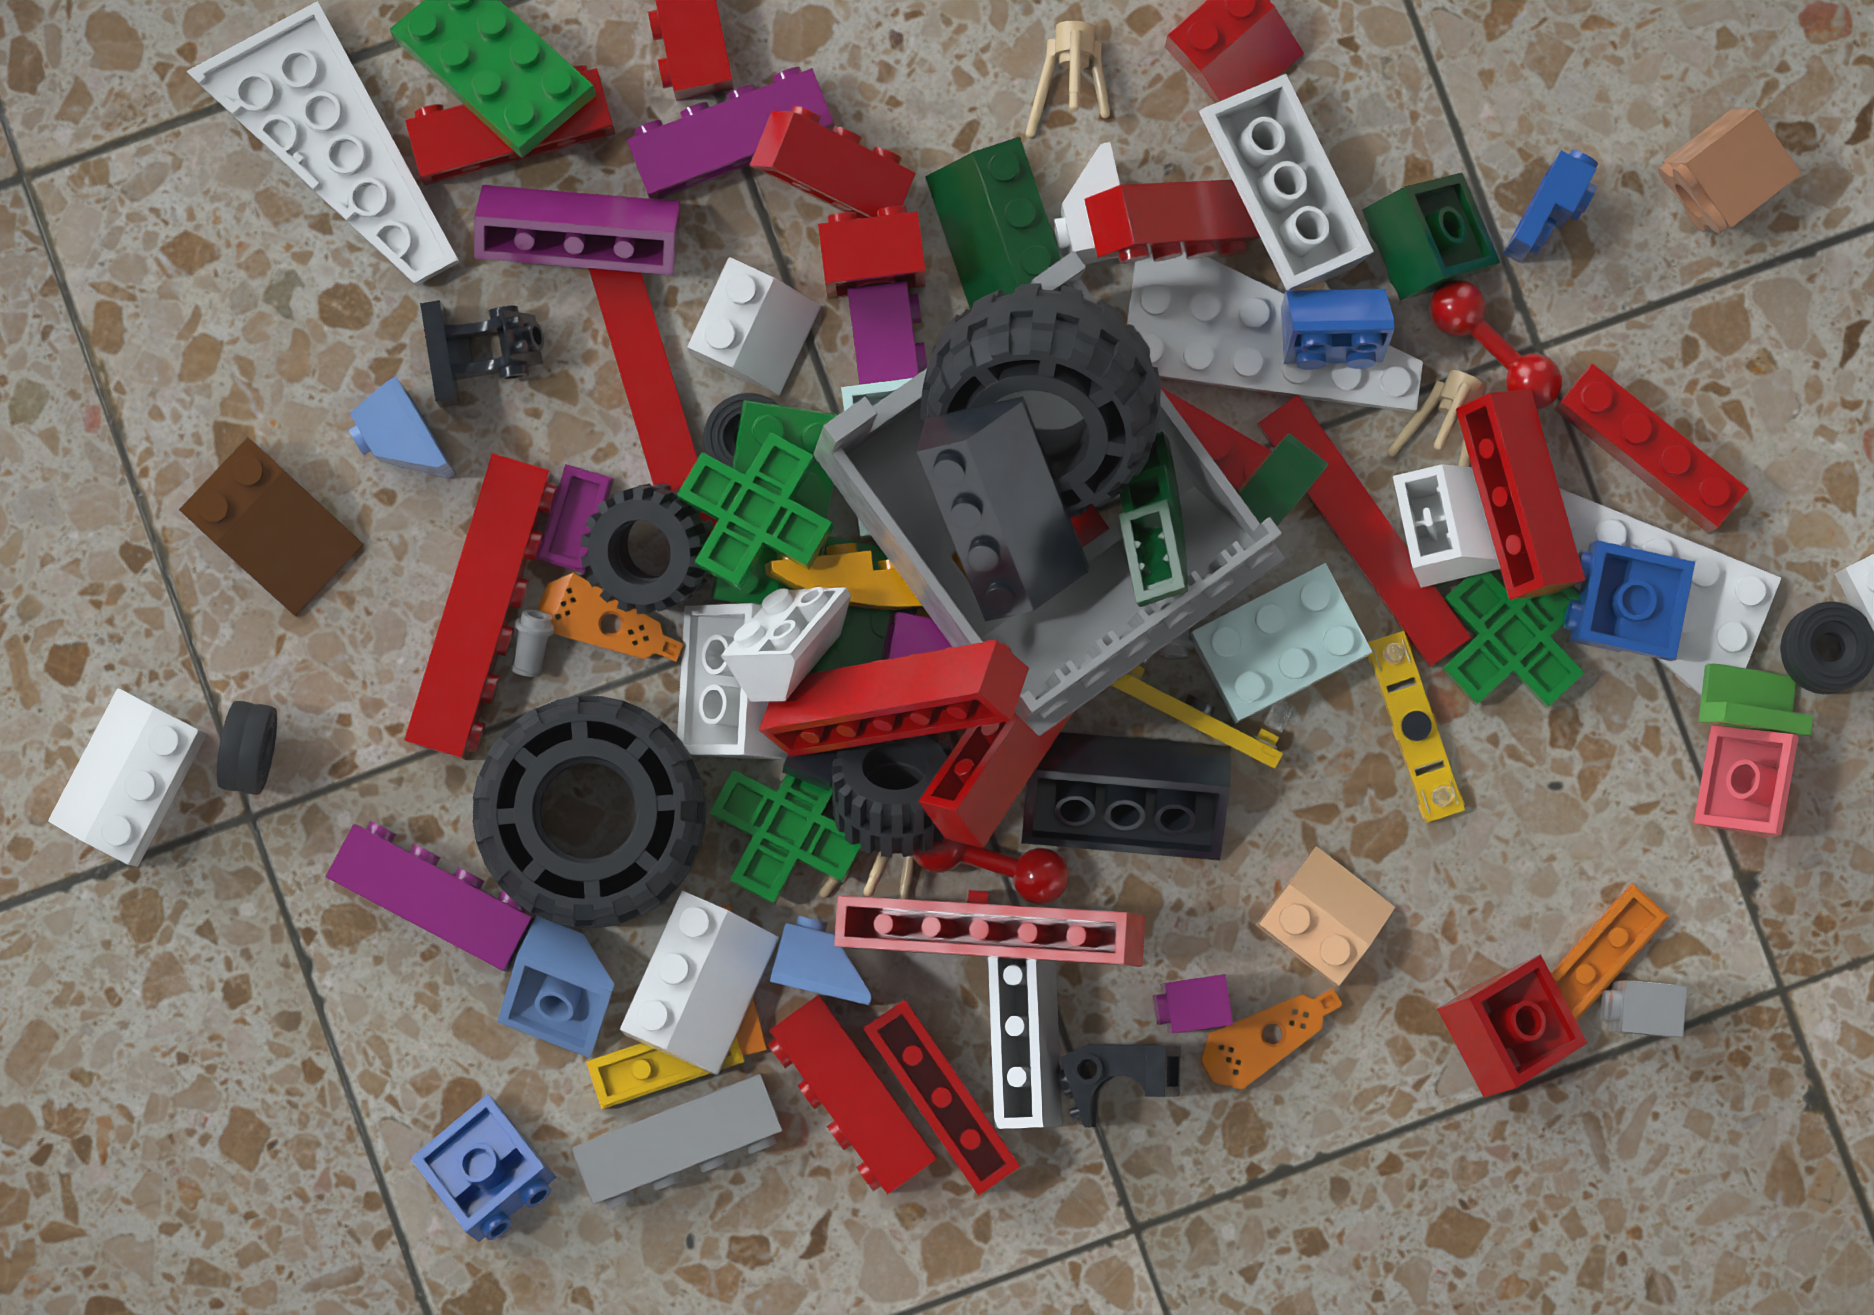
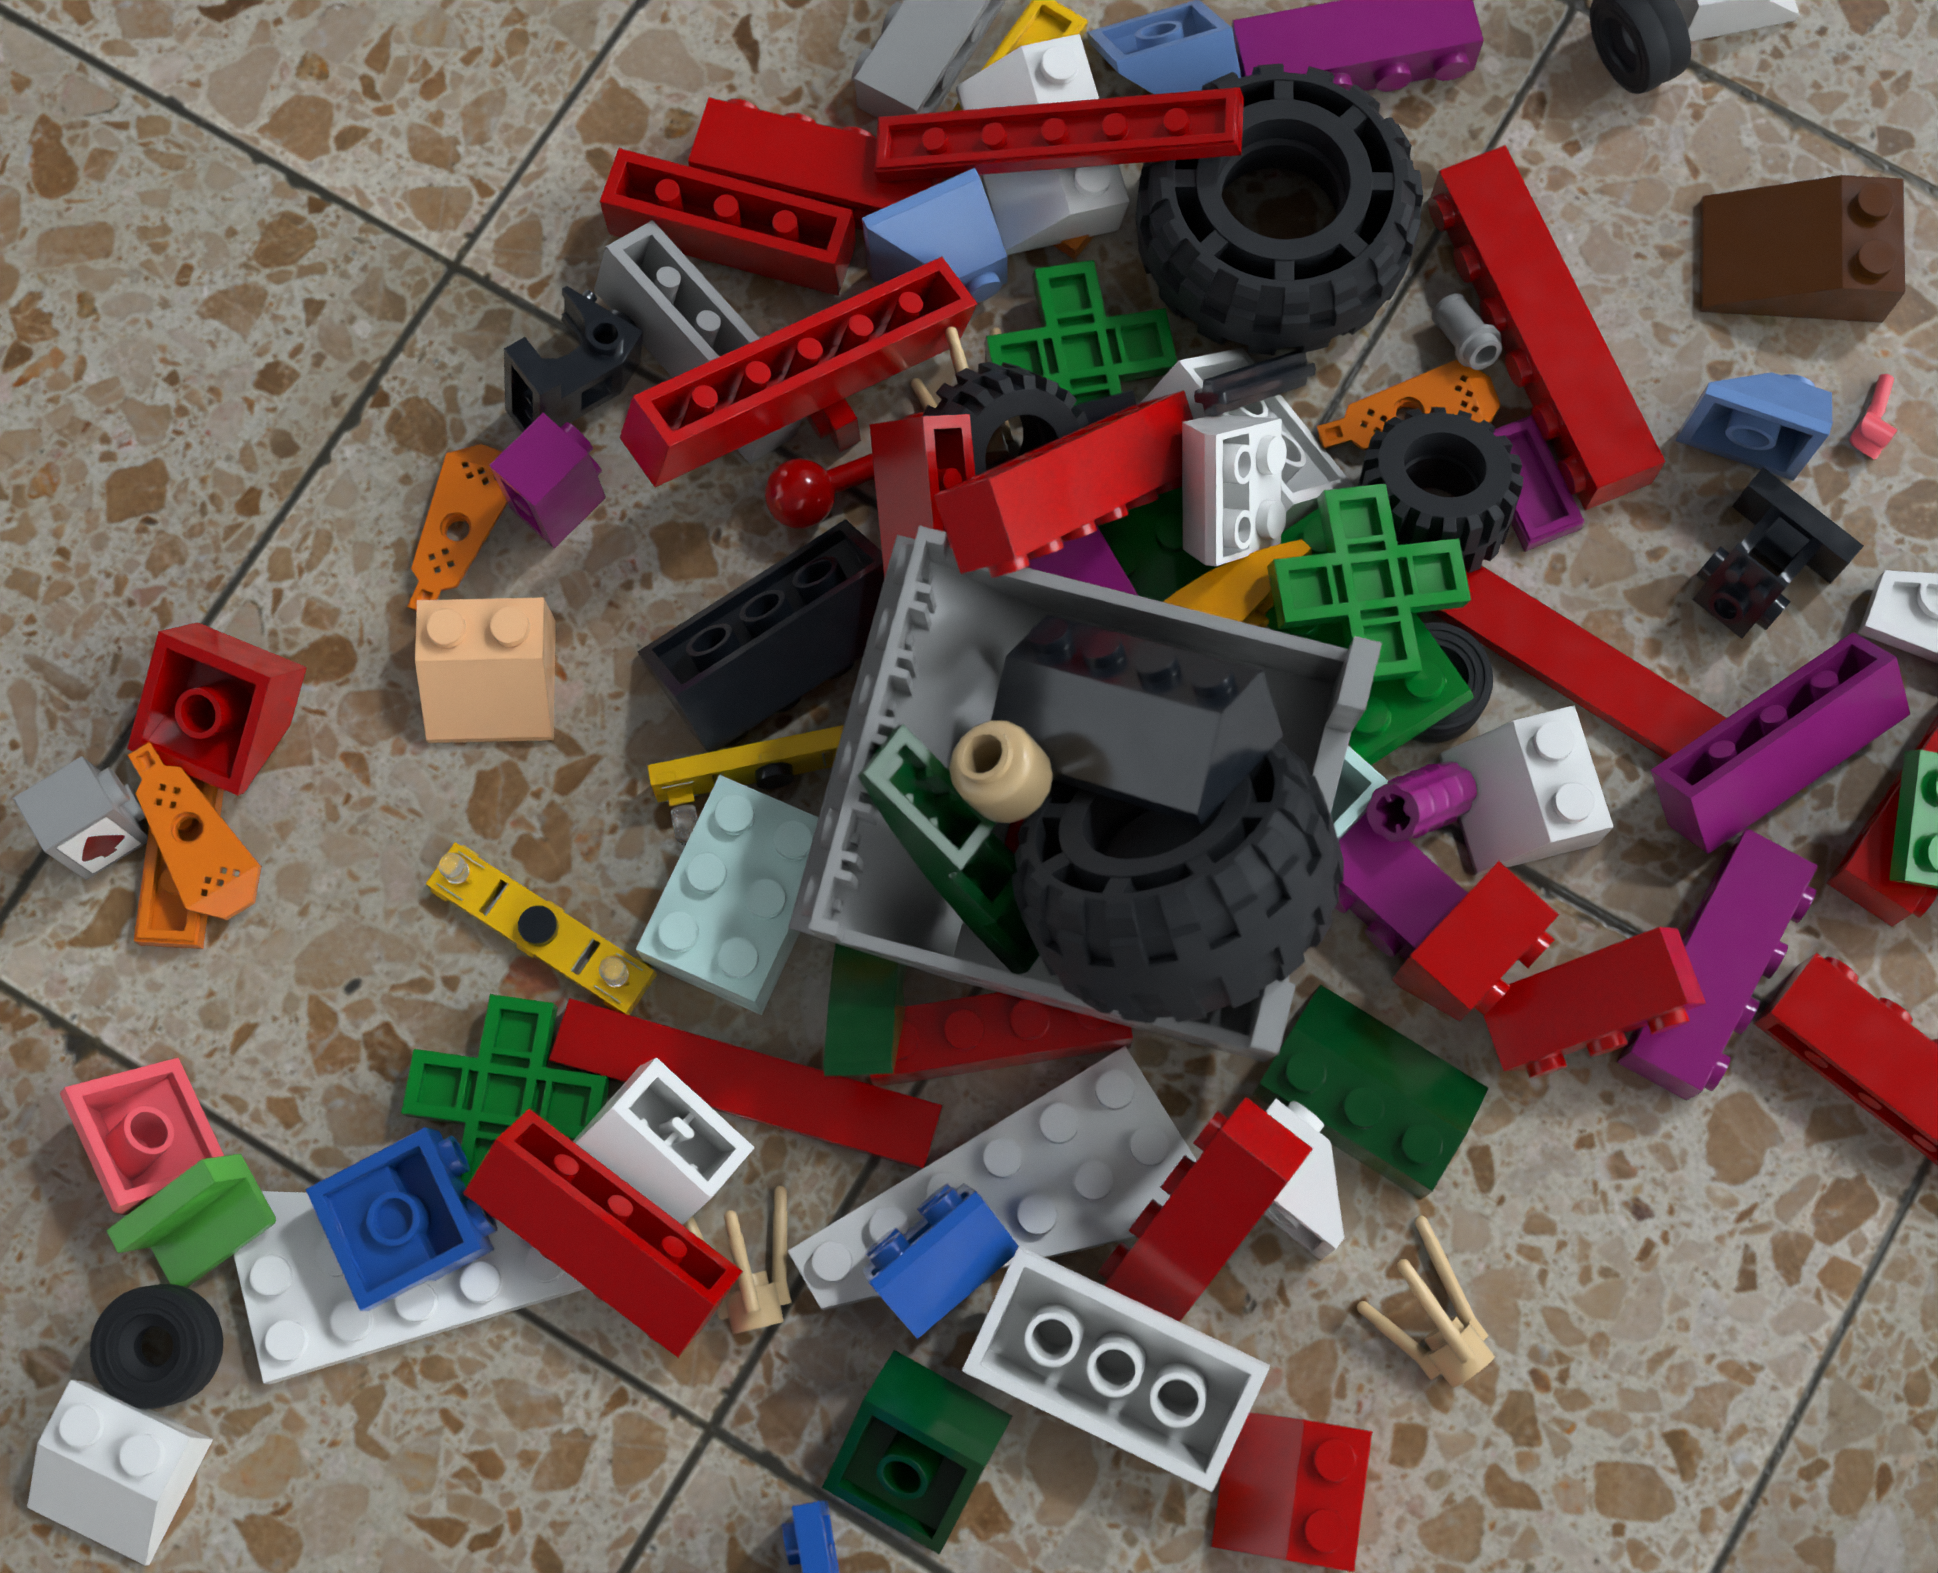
camera: 145 degrees right, 10 degrees down
red piece [1430,280,1562,409] -> none
red brick [1553,363,1749,534] -> none
none -> orange piece [128,742,262,920]
none -> red tile [874,87,1244,182]
none -> tan head [949,720,1053,823]
none -> black axle [1194,350,1316,416]
none -> magenta axle [1366,761,1477,842]
none -> coral hand [1849,374,1897,460]

